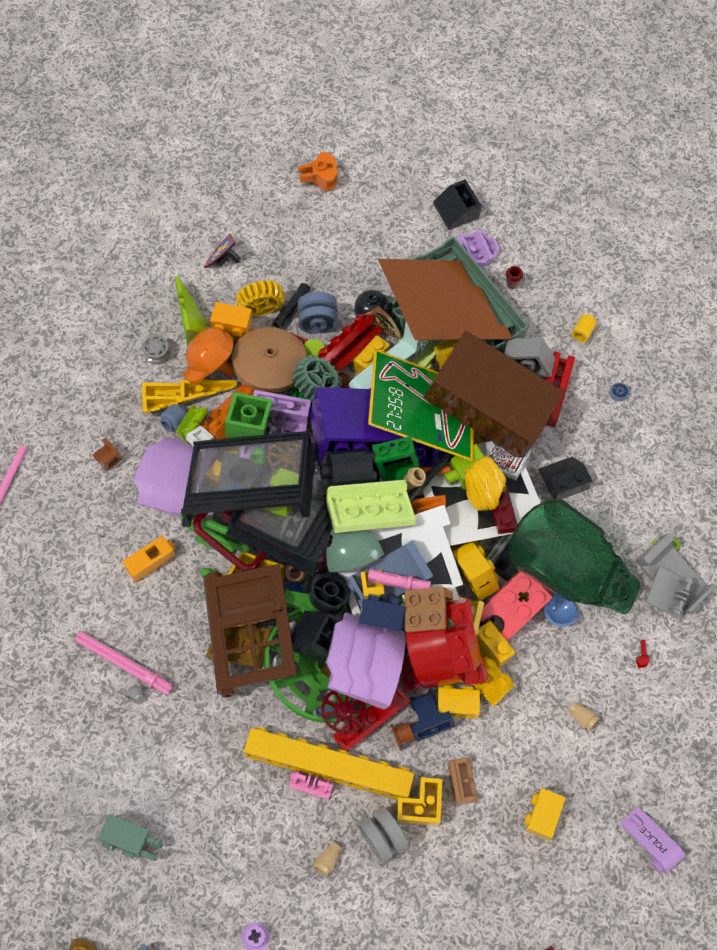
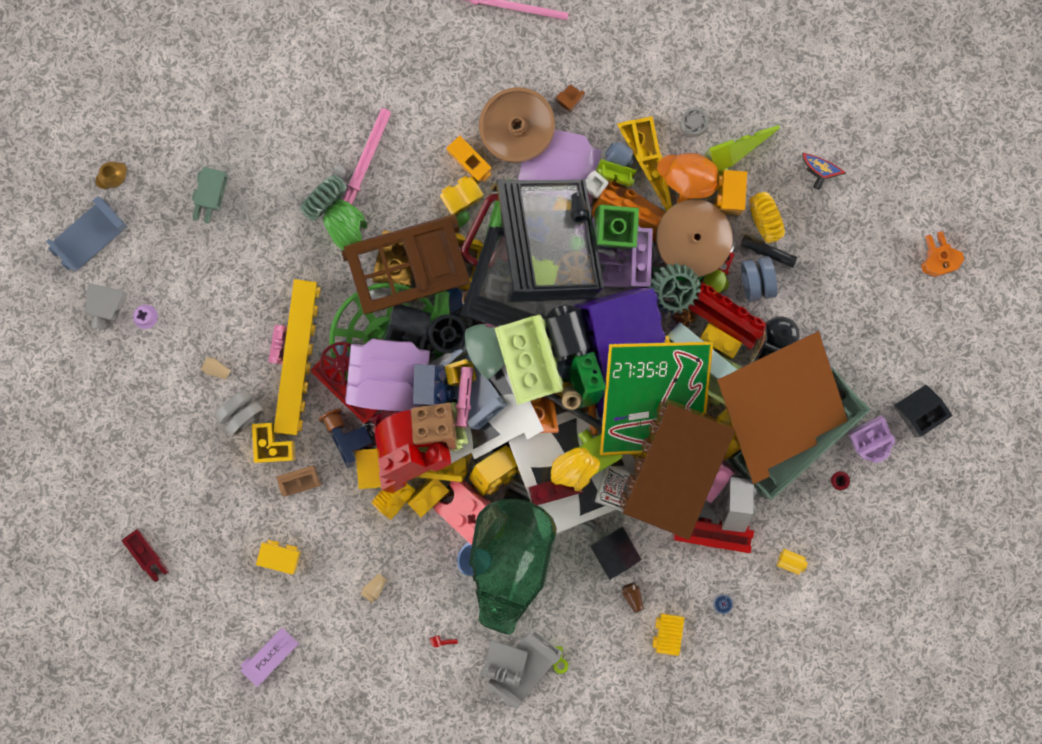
camera: 85 degrees right, 20 degrees up
none -> sand green gear [300,175,347,221]
none -> bright green hair [323,199,368,250]
none -> yellow brick [440,176,484,215]
none -> medium nougat dish [479,87,555,163]
none -> black cone [570,192,590,223]
none -> reddish brown cone [621,582,644,613]
none -> yellow brick [652,613,685,656]

